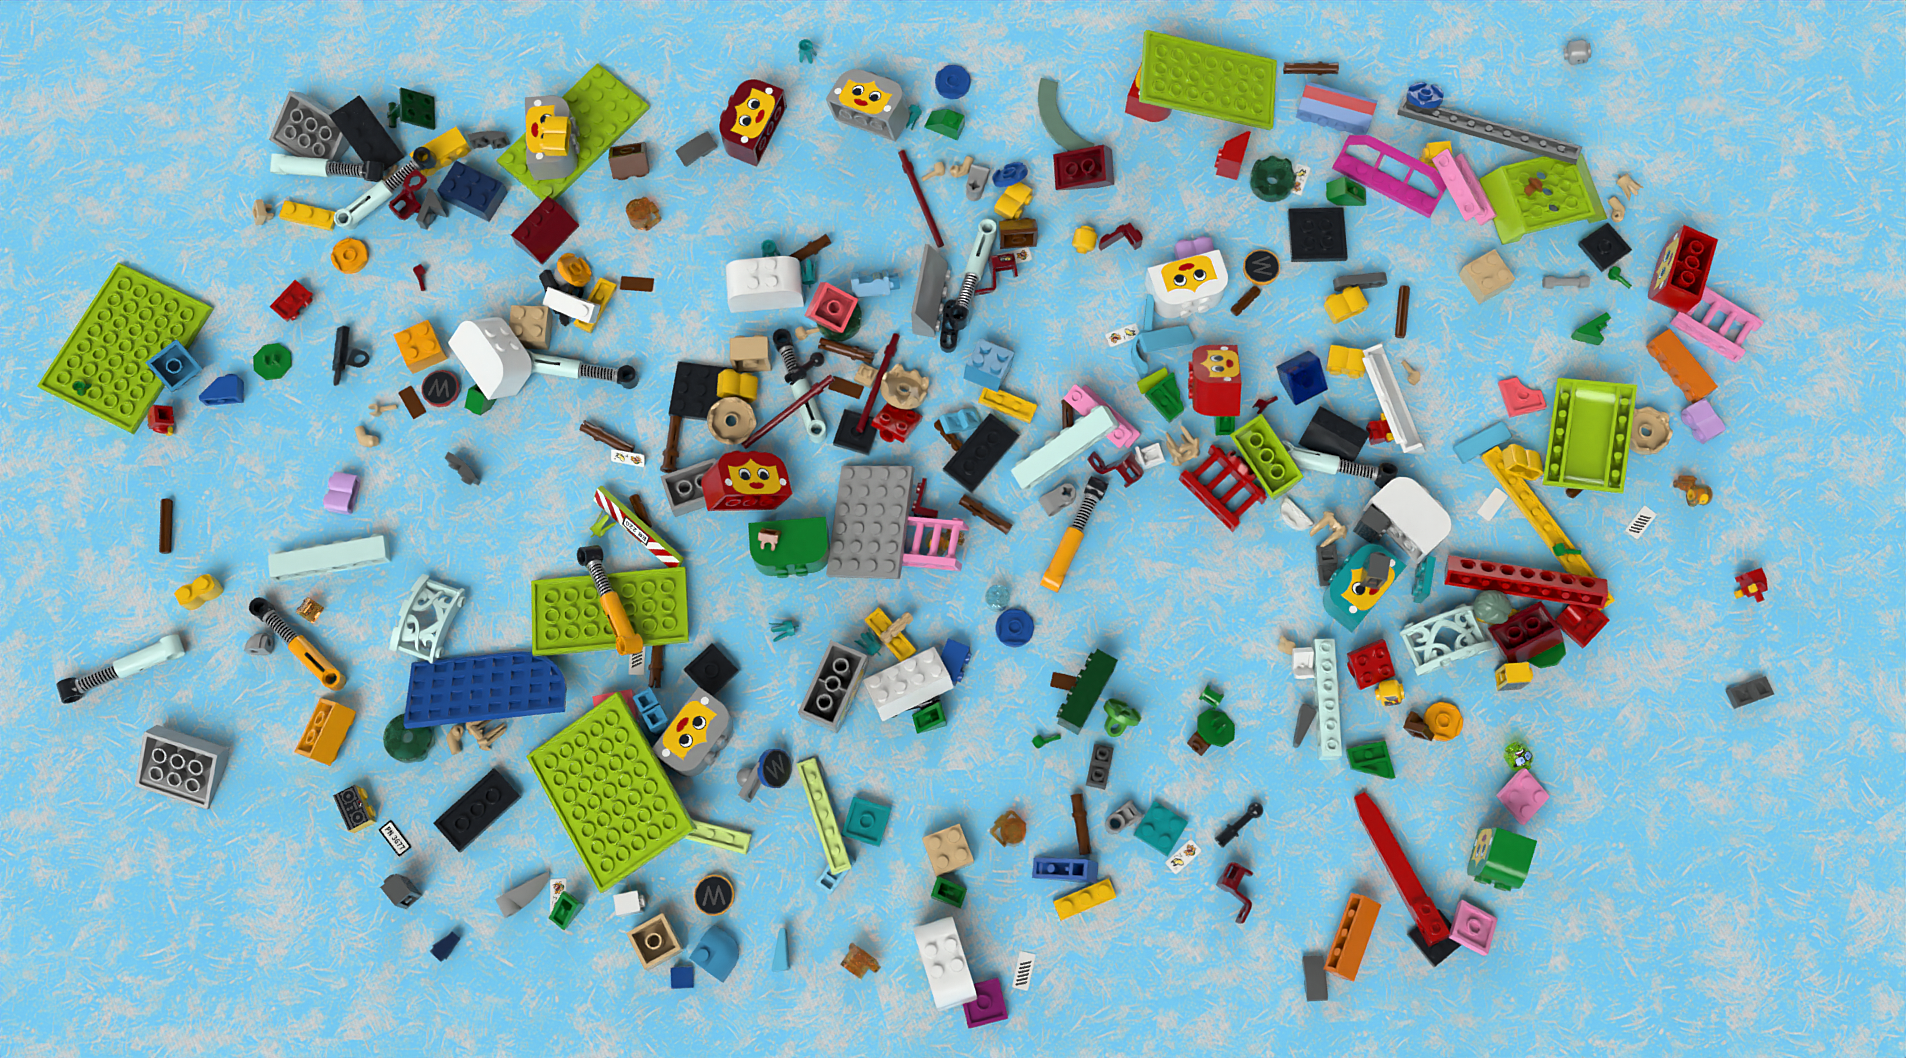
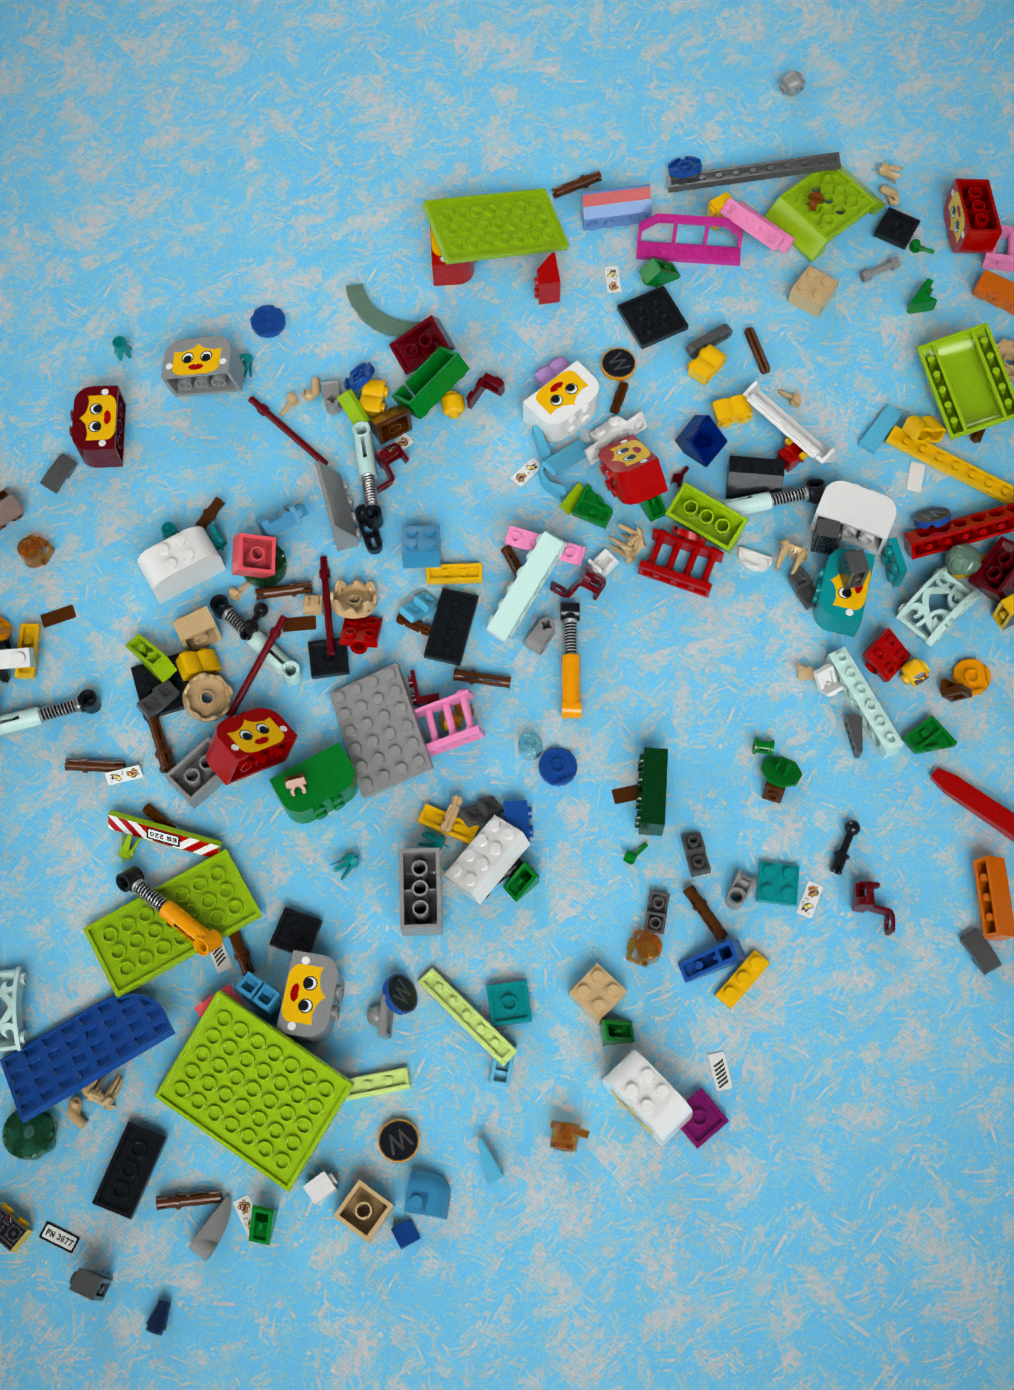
camera: 25 degrees left, 5 degrees down
green slope [924,109,965,141] -> none
bright green tile [1103,698,1142,737] -> none
clear green plate [1249,156,1297,202] -> none
coral tile [1498,377,1547,418] -> none
green hand [1552,543,1581,557] -> none
none -> lime slope [125,634,177,682]
none -> dark grey slope [137,679,180,720]
none -> reddish brown pin [156,1189,222,1210]
none -> lime tile [336,389,370,425]
none -> green piece [392,346,470,419]
none -> dark grey slope [458,796,504,828]
none -> white bracket [584,412,648,465]
none -> dark grey slope [644,890,670,934]
none -> tile [913,507,951,529]

